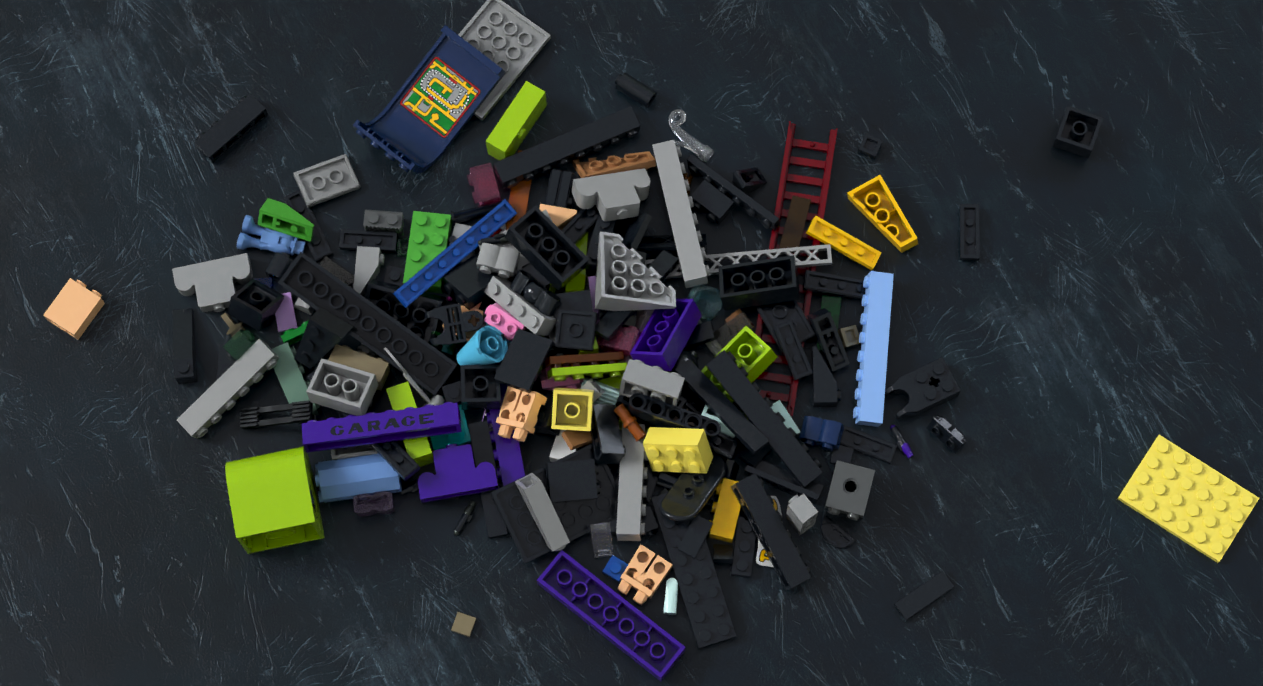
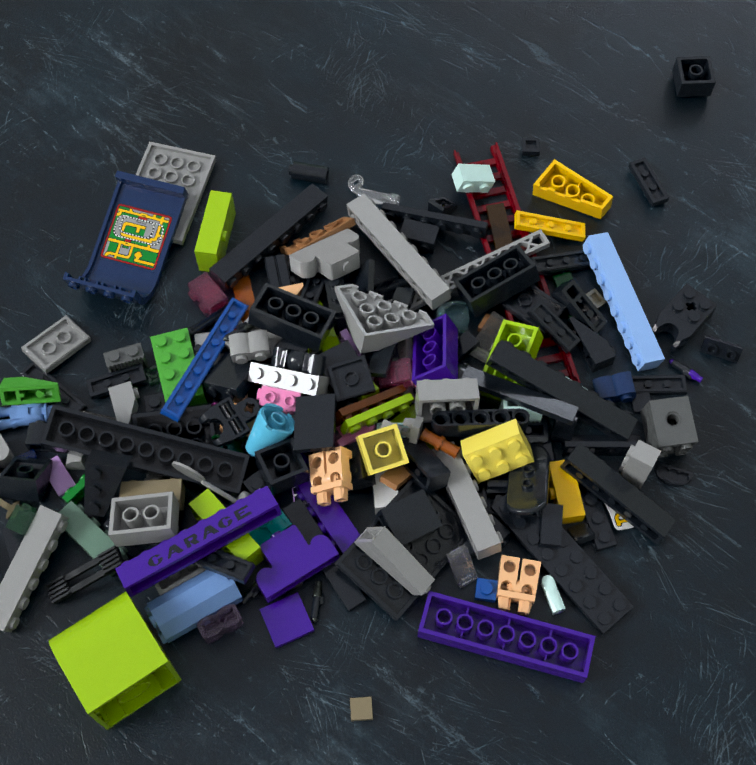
camera: 25 degrees left, 10 degrees down
none -> dark purple tile [260,592,315,649]
none -> light grey tile [401,415,424,444]
none -> light aqua brick [452,164,495,193]

